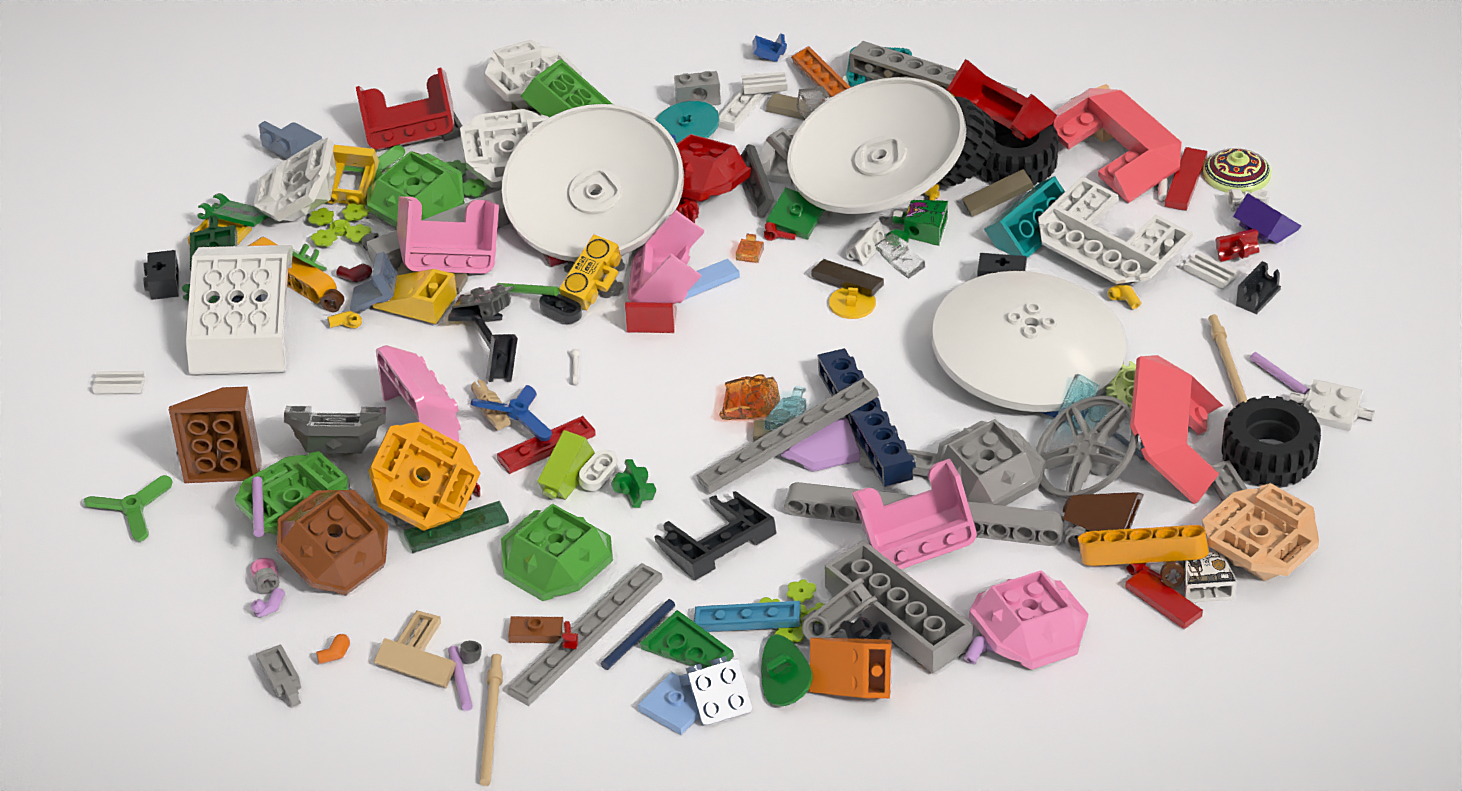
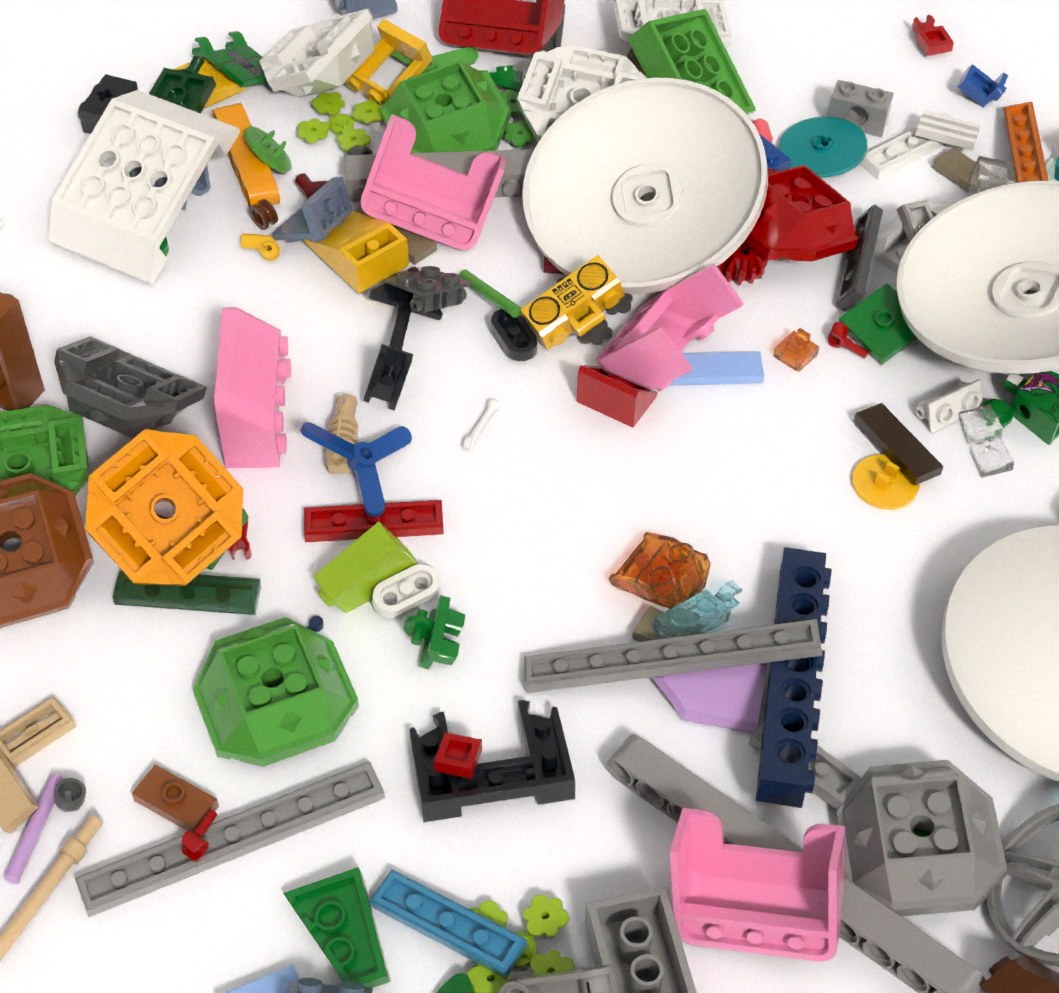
camera: 25 degrees right, 10 degrees up
dark blue bar [601,599,675,670] -> none
none -> red plate [434,732,482,779]
none -> green slope [489,65,525,90]
none -> red plate [912,15,954,56]

